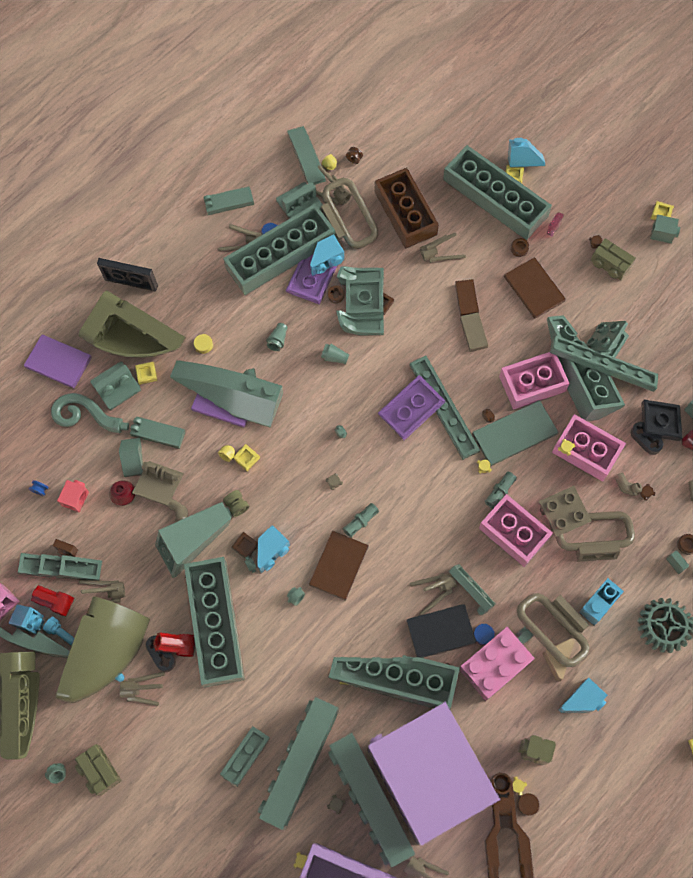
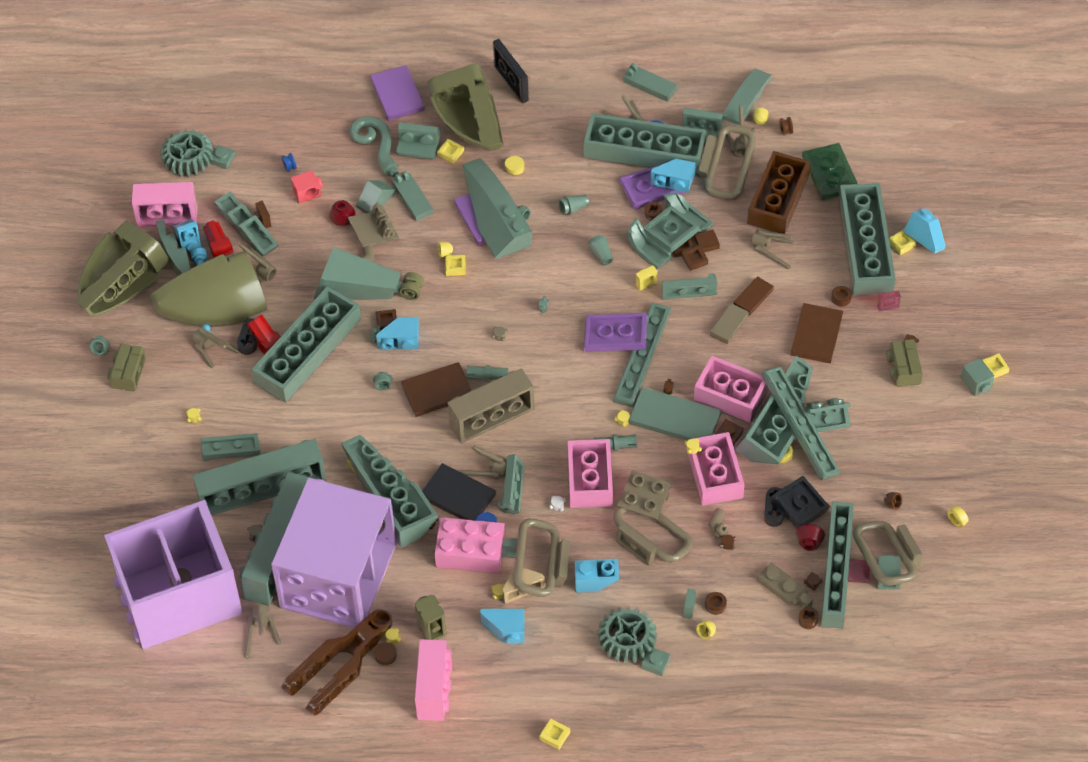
camera: 45 degrees right, 15 degrees down
none -> light yellow piece [186,408,202,423]
none -> bright pink brick [415,639,452,721]
none -> dark tan brick [448,368,535,444]
none -> light yellow piece [490,583,505,600]
none -> white piece [549,496,566,512]
none -> light yellow plate [636,266,657,291]
none -> sand green hinge [662,273,717,300]
none -> reddish brown plate [681,245,708,271]
none -> reddish brown tile [694,229,720,252]
none -> reddish brown plate [715,419,744,446]
none -> clear green plate [802,143,858,200]

